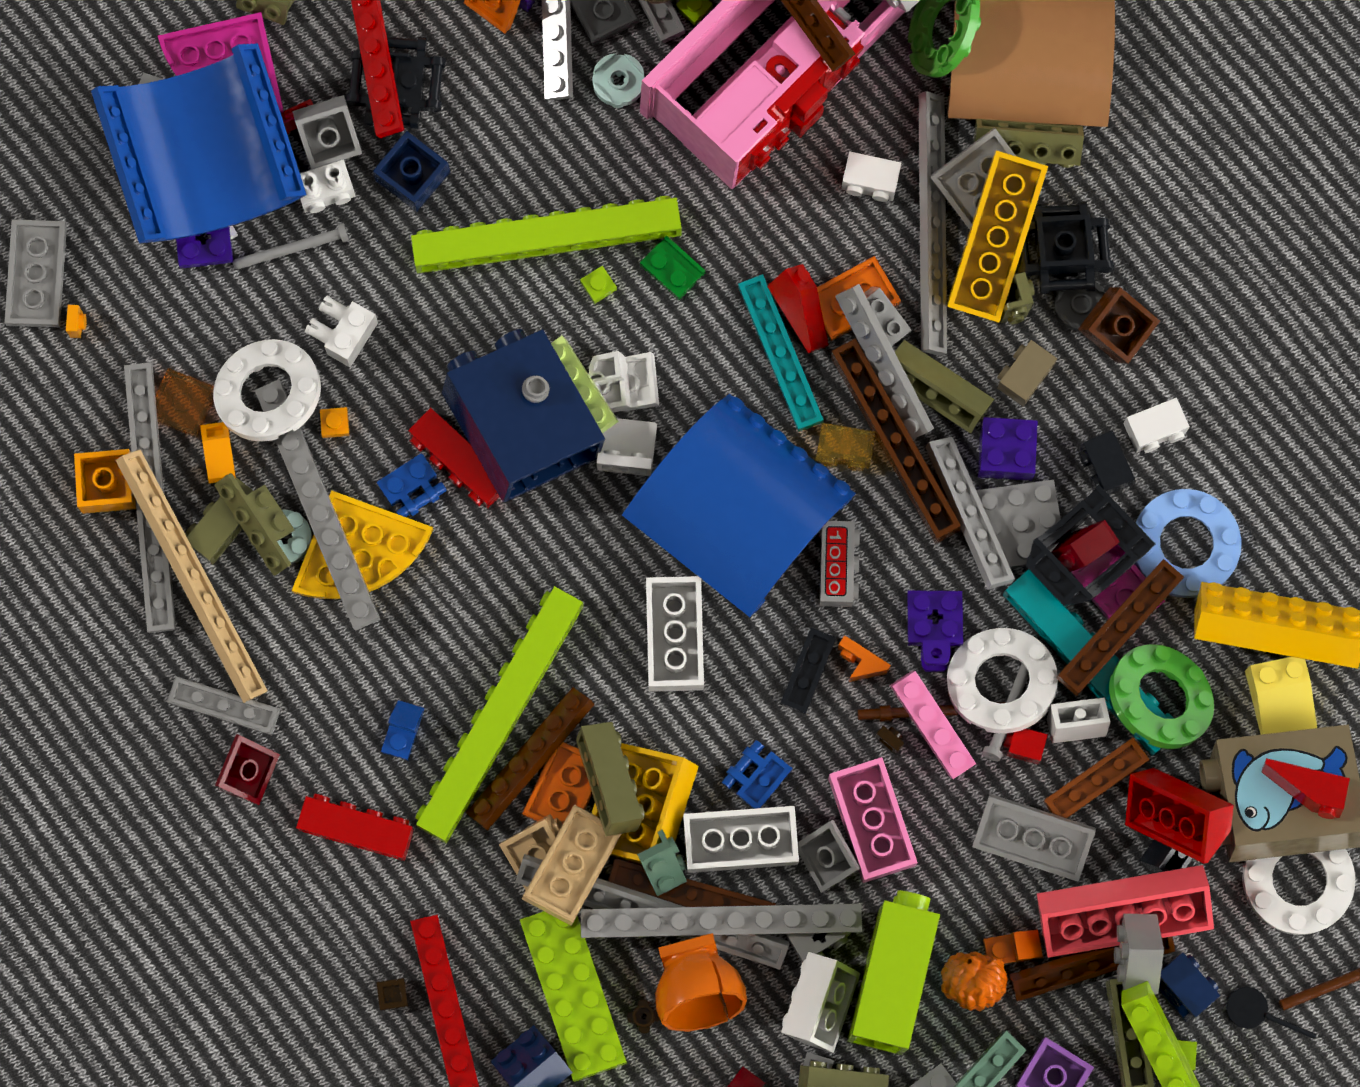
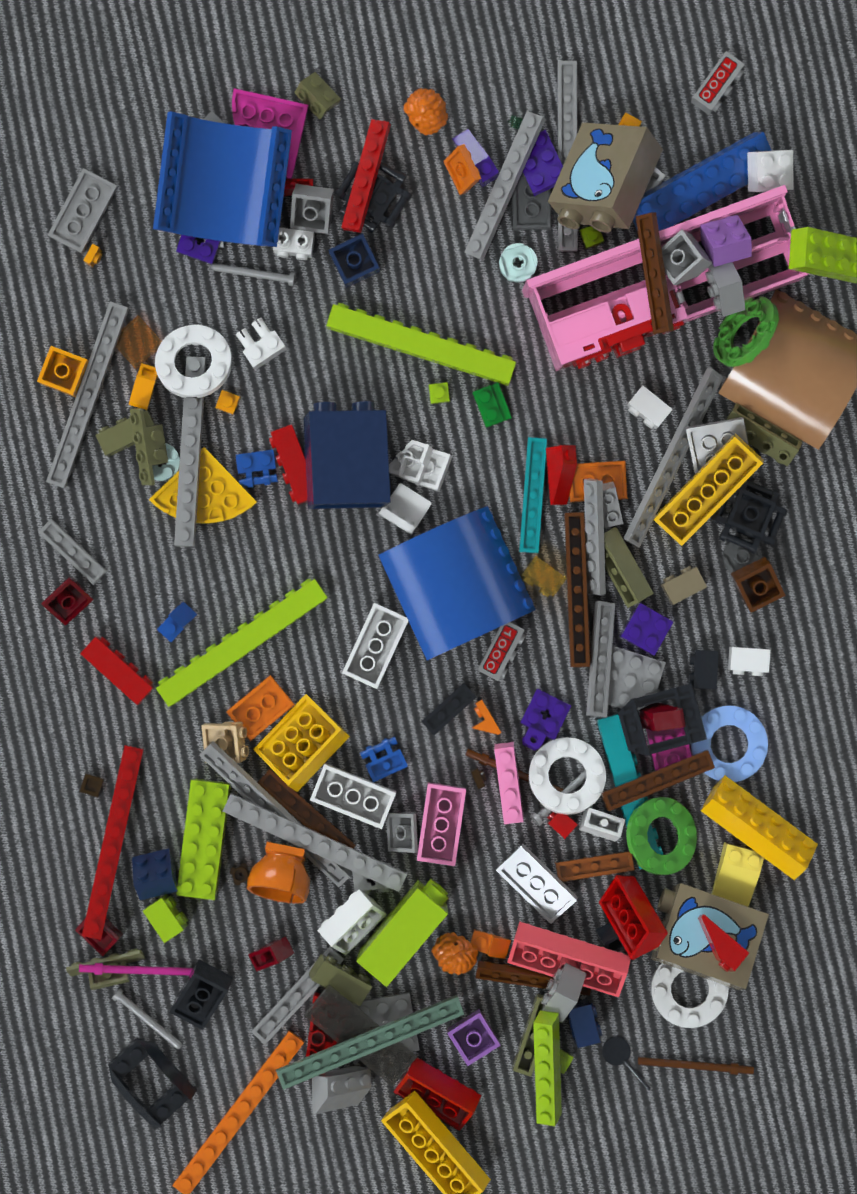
camera: 25 degrees right, 10 degrees up
tan plate [116,450,268,703] -> none
reddish brown plate [466,687,595,831] -> none
light grey plate [522,376,550,403] -> none
tan tile [522,805,622,926] -> none
yellowish green plate [551,336,619,433] -> none
olive brick [576,722,644,836] -> none
sand green bracket [637,830,687,896] -> none
olive bracket [1000,272,1035,325] -> none

